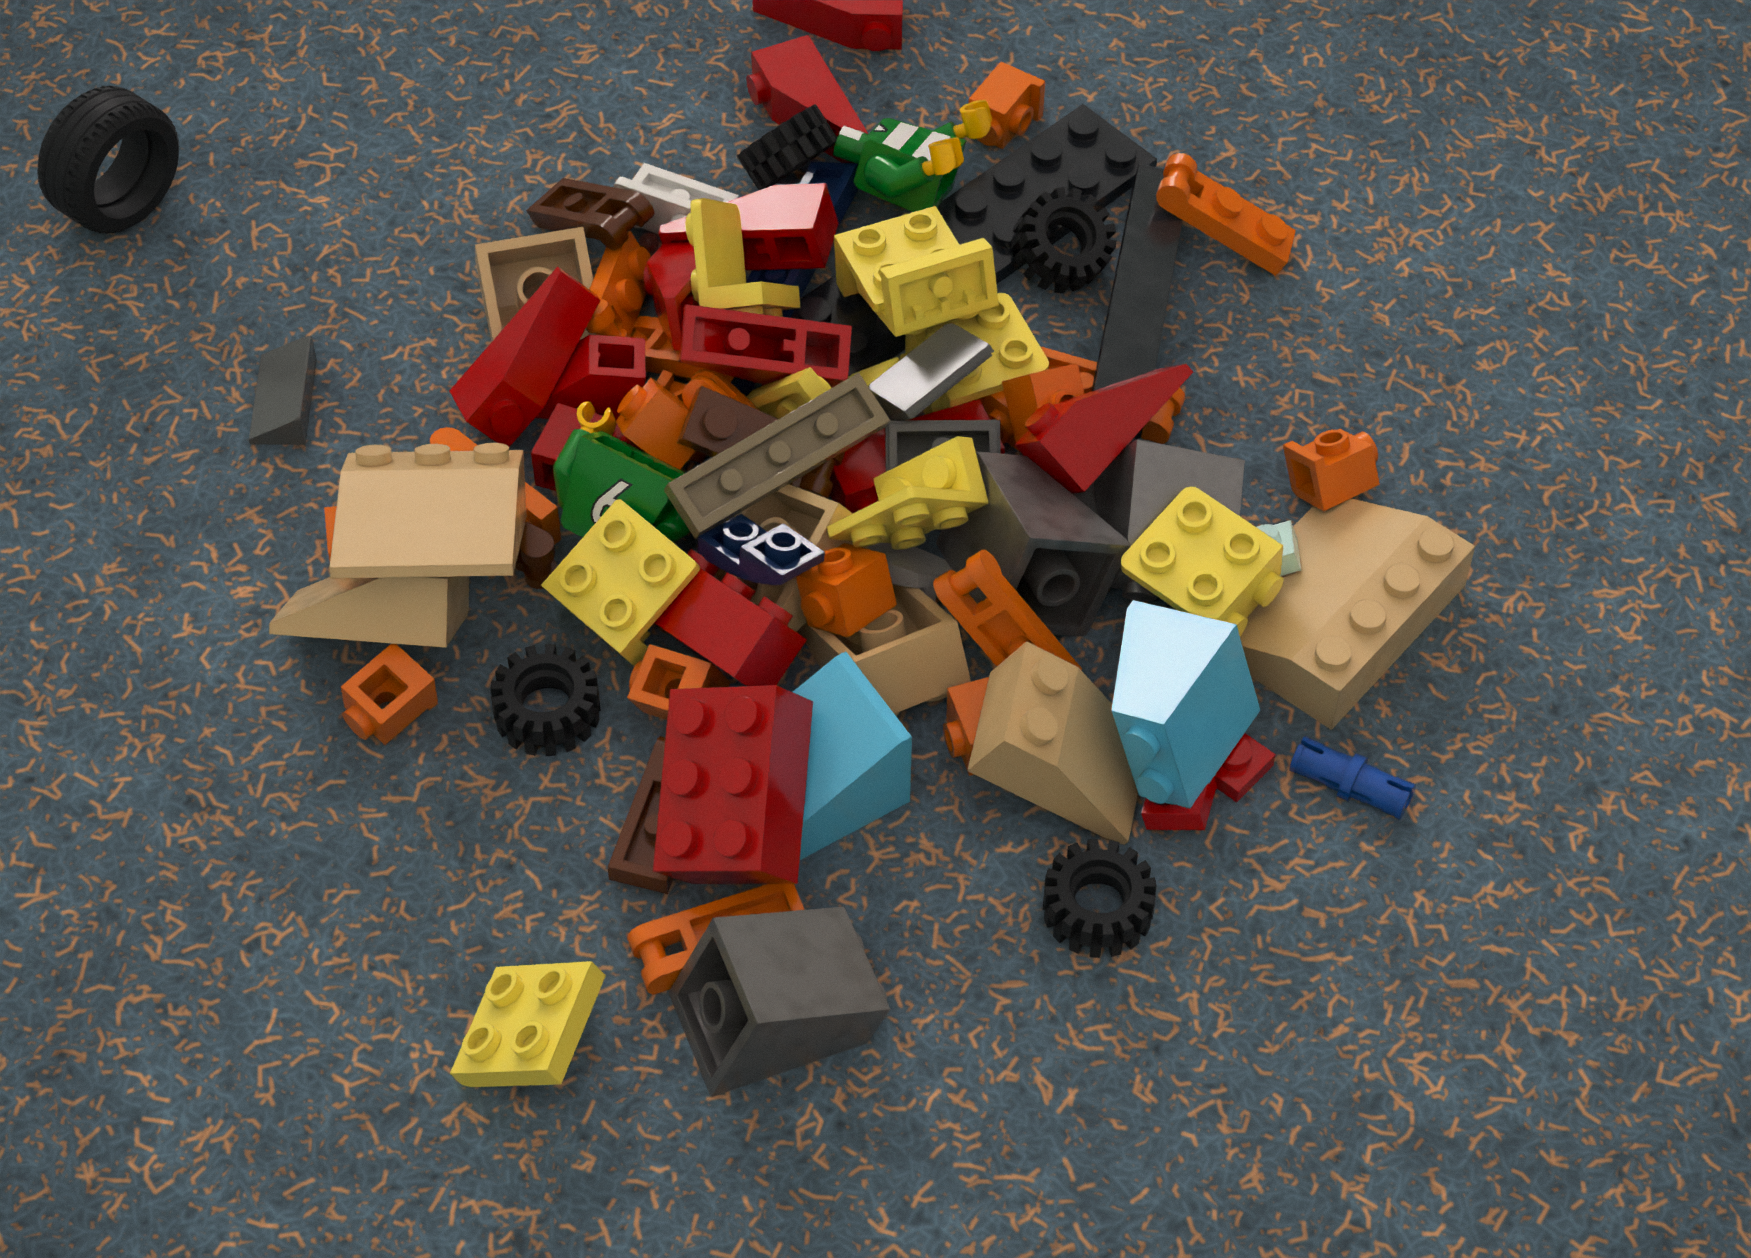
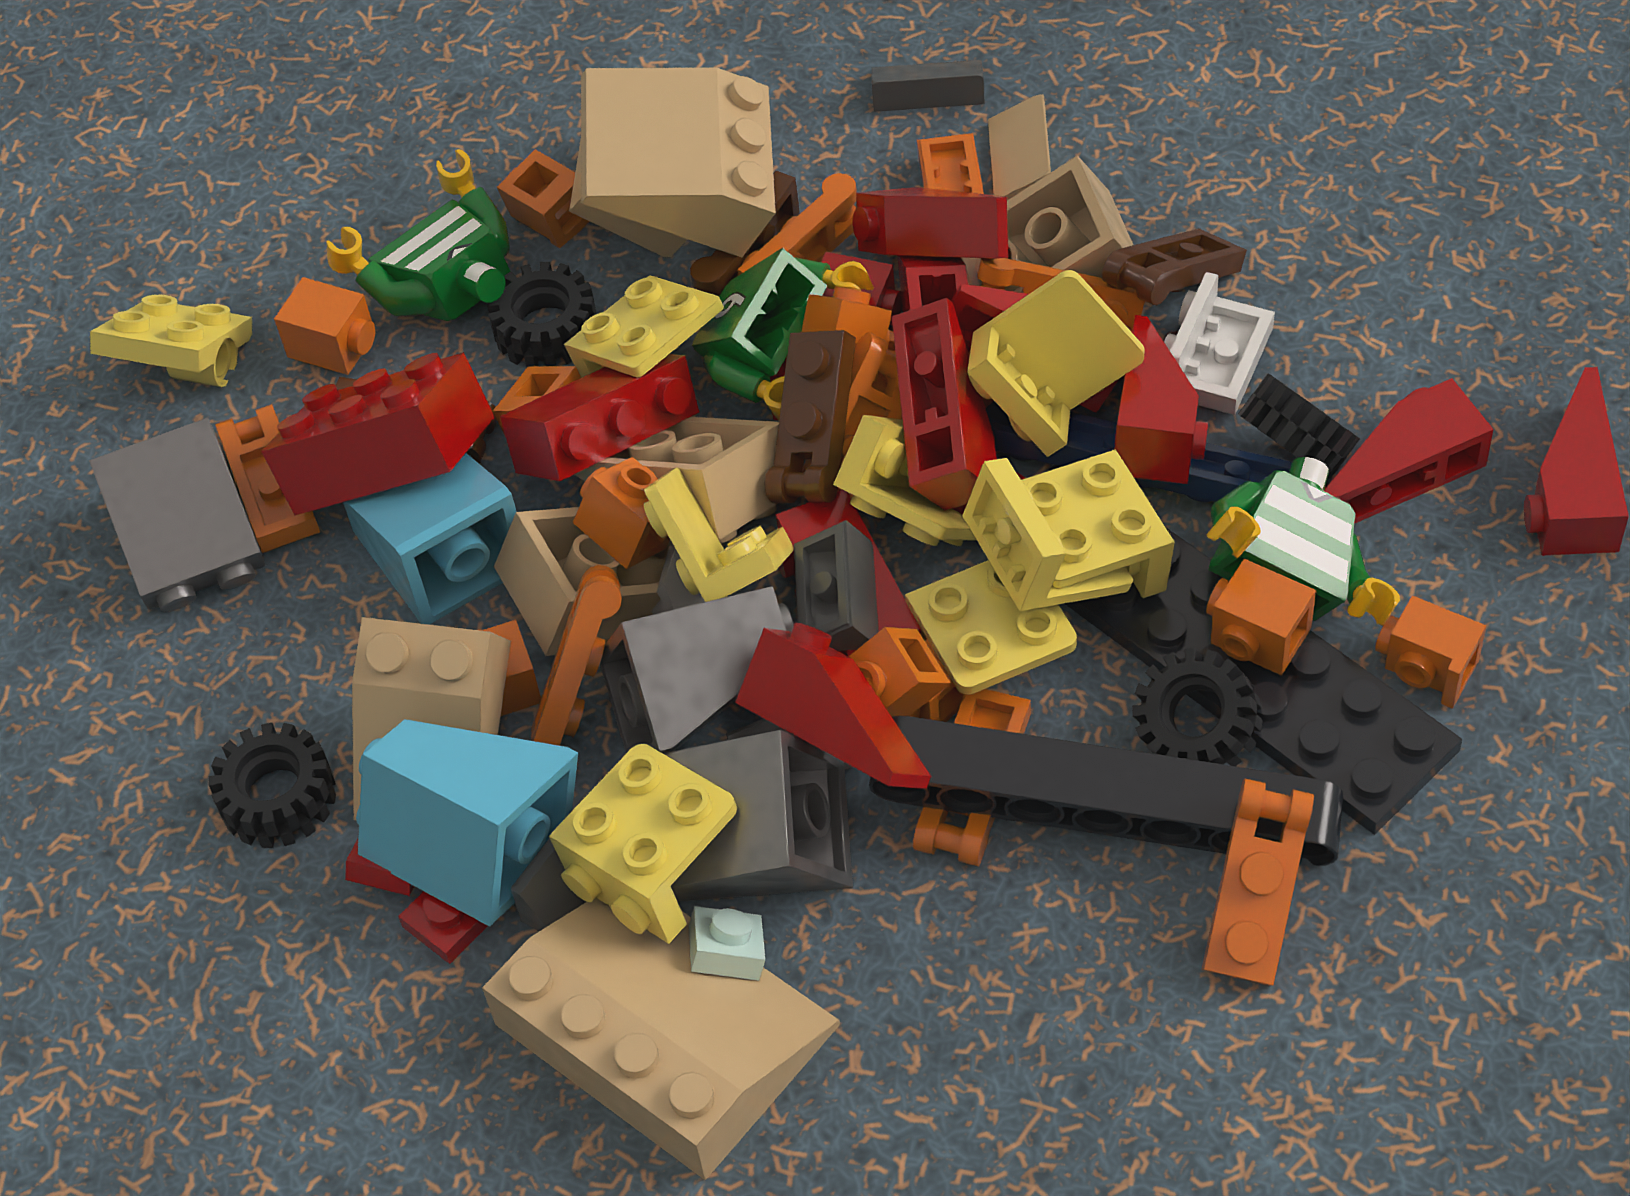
camera: 95 degrees right, 0 degrees up
dark tan plate [664,373,890,539] -> none
dark blue slope [697,513,825,585] -> none
dark grey slope [868,323,994,421] -> none
orange brick [1283,429,1380,511] -> none
blue pin [1289,736,1416,820] -> none
none -> orange brick [274,277,376,375]
none -> green torso [326,149,510,321]
none -> orange plate [917,133,984,194]
none -> tan slope [988,94,1051,200]
none -> orange brick [1206,559,1316,675]

